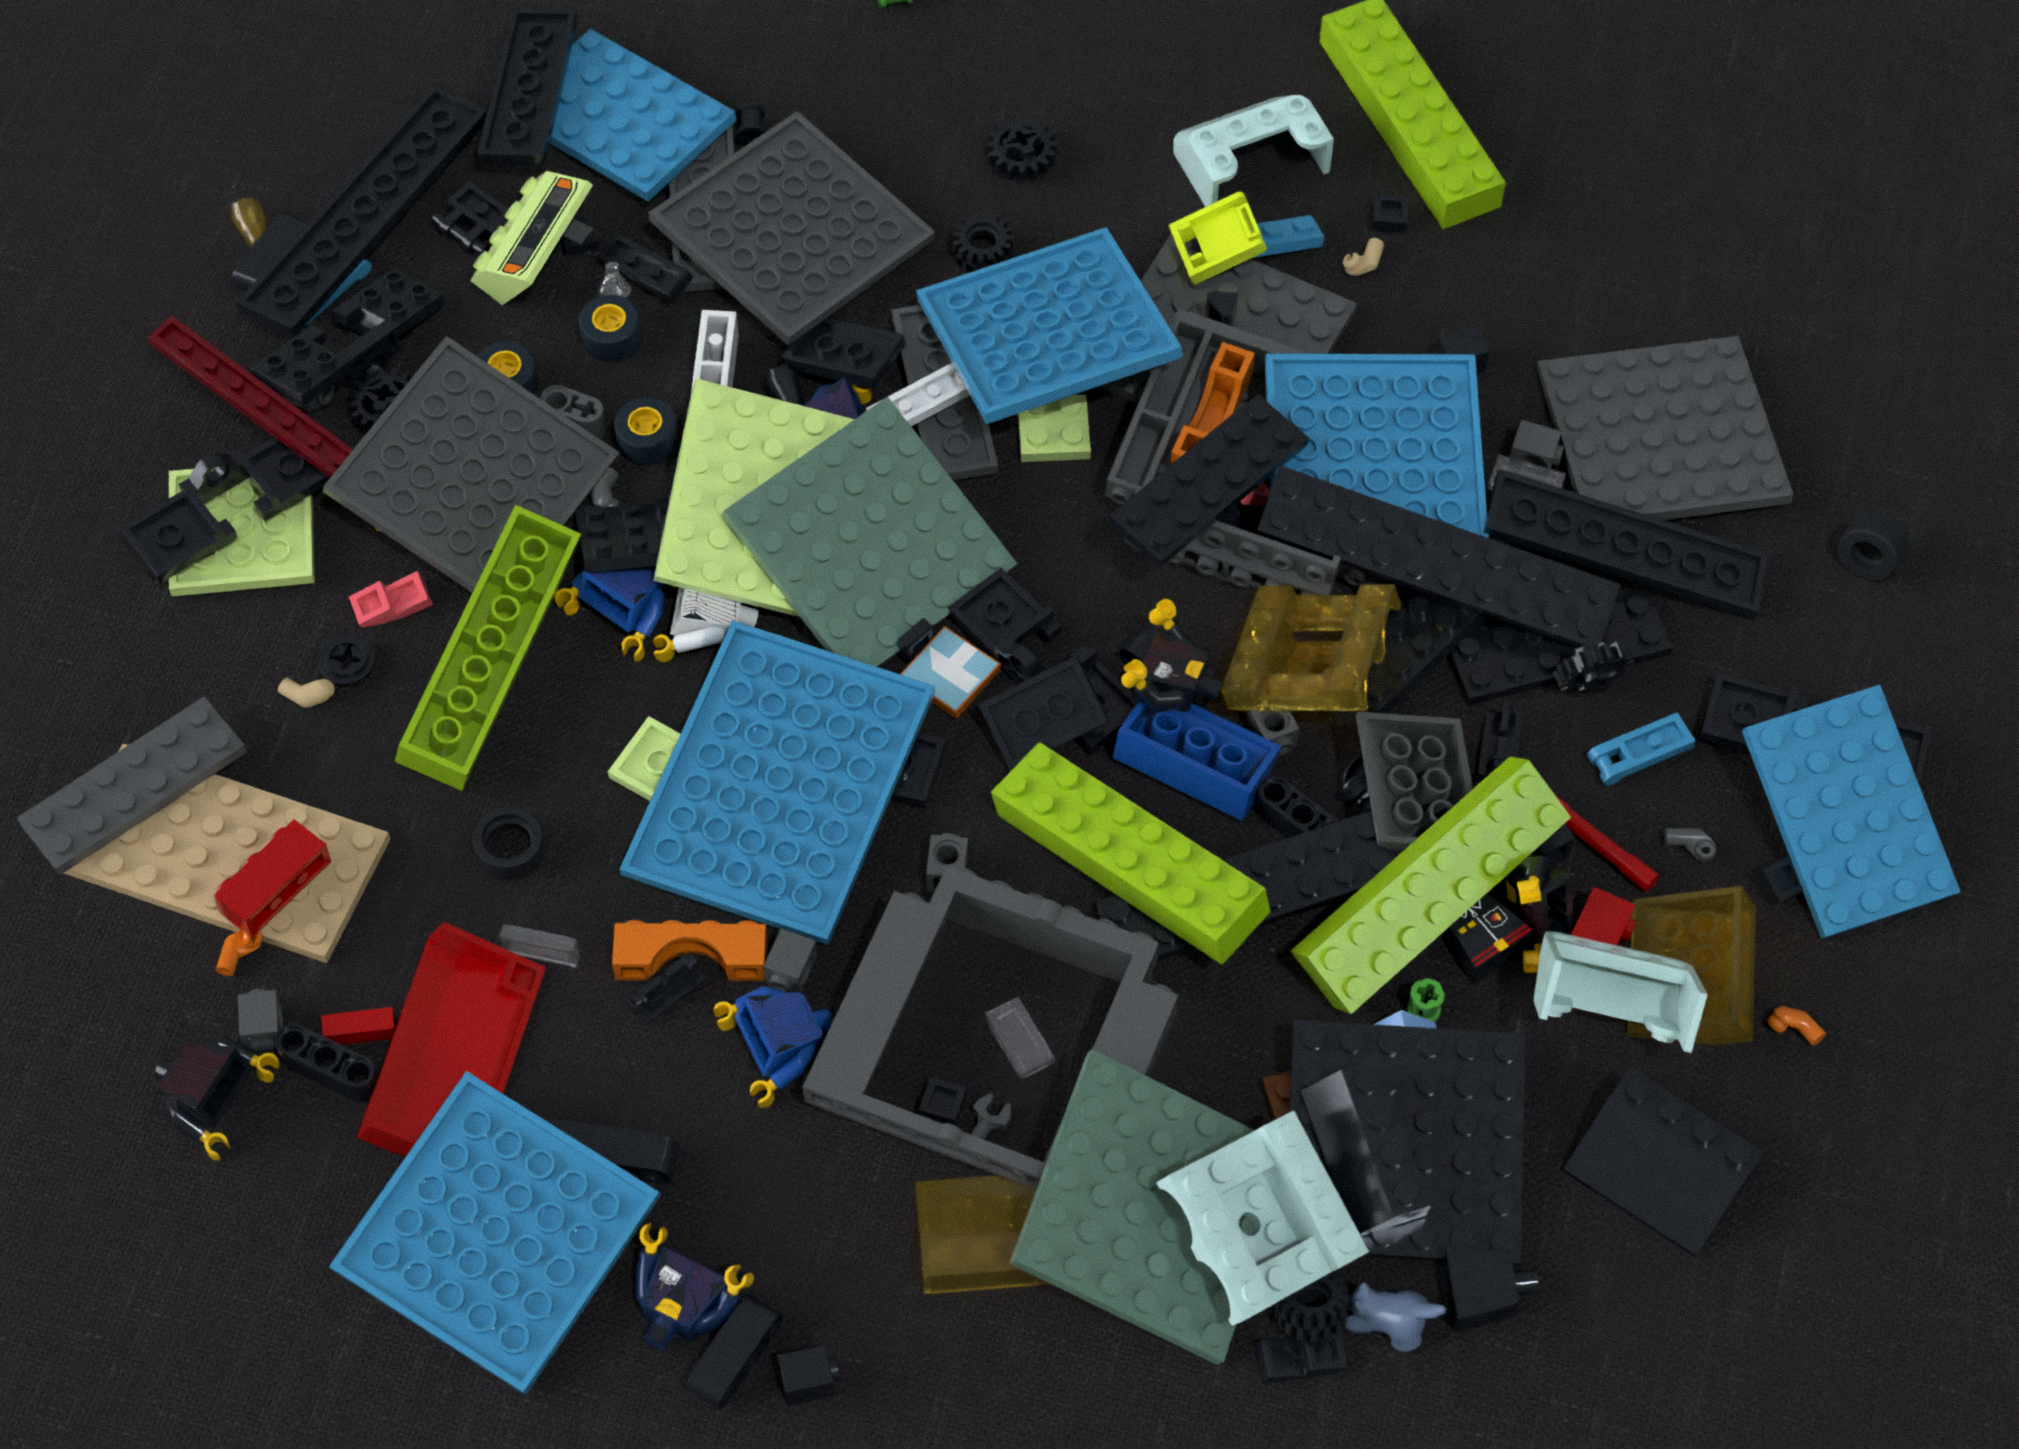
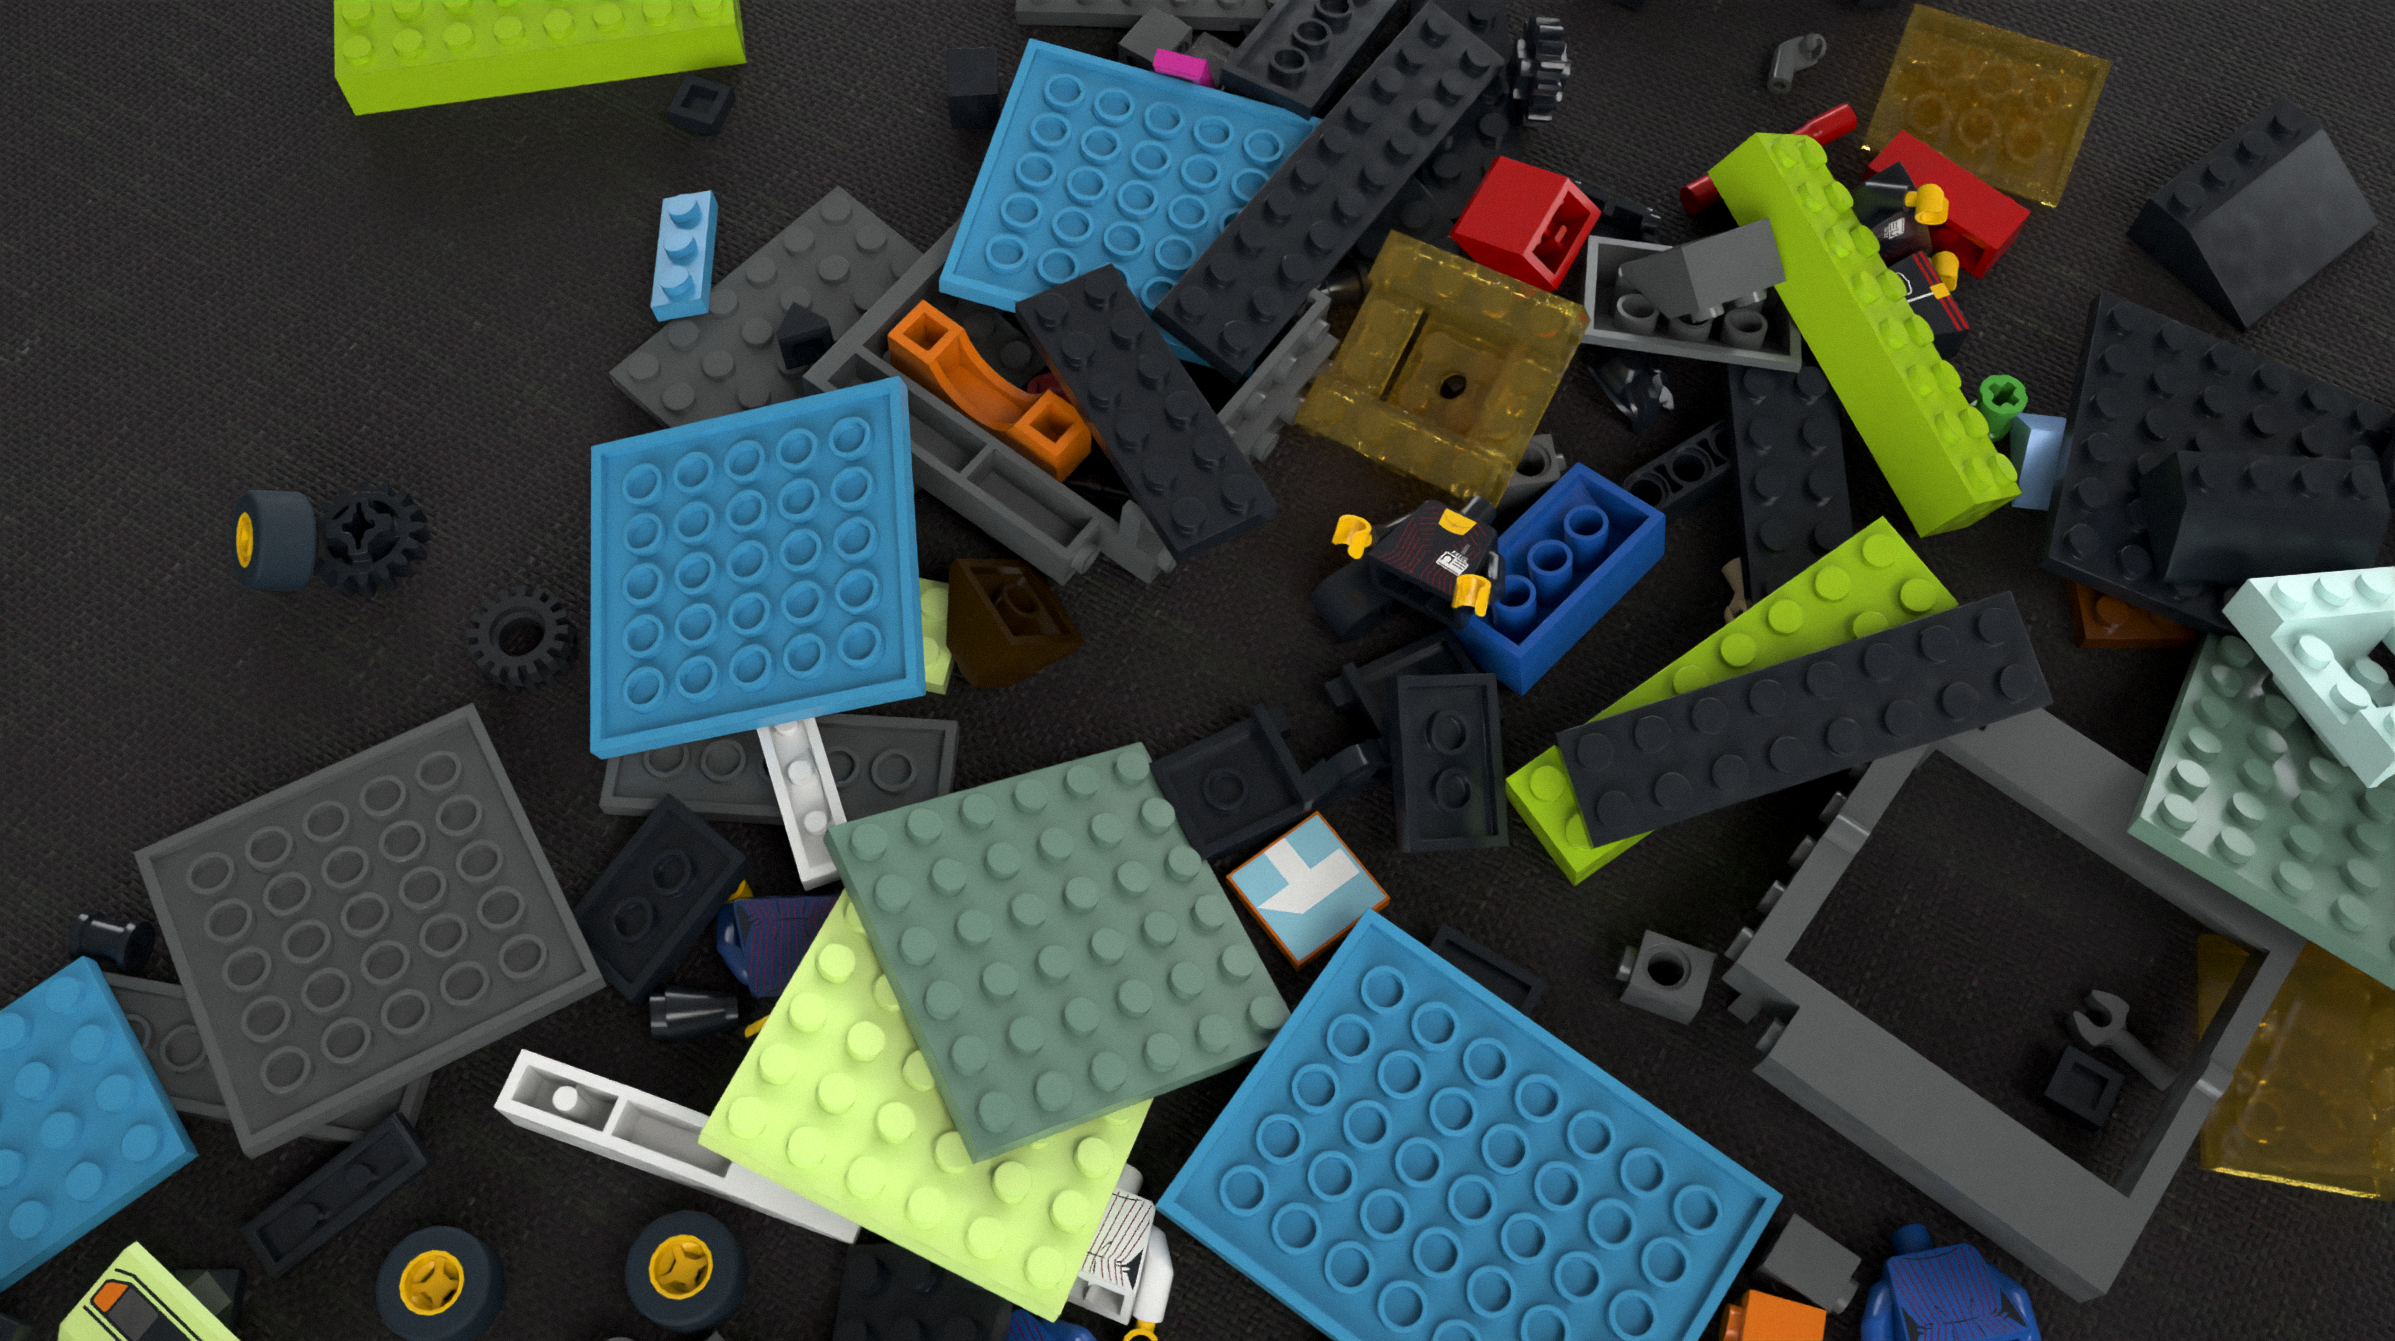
camera: 75 degrees left, 5 degrees up
clear rock [598,262,631,298] -> none
black tile [898,618,933,666] -> none
clear tile [985,997,1055,1079] -> none
neon yellow container [1169,192,1267,285] -> none
light aqua windscreen [1173,95,1334,207] -> none
tan arm [1343,238,1384,276] -> none
light aqua windscreen [1534,931,1708,1053] -> none
dark azure plate [1587,712,1696,786] -> none
orange arm [1768,1006,1827,1046] -> none
none -> black wheel [231,490,317,591]
none -> dark brown slope [946,558,1085,689]
none -> dark pink tile [1153,48,1217,90]
none -> red slope [1449,156,1602,302]
none -> black plate [1552,590,2053,850]
none -> dark grey slope [1620,218,1786,323]

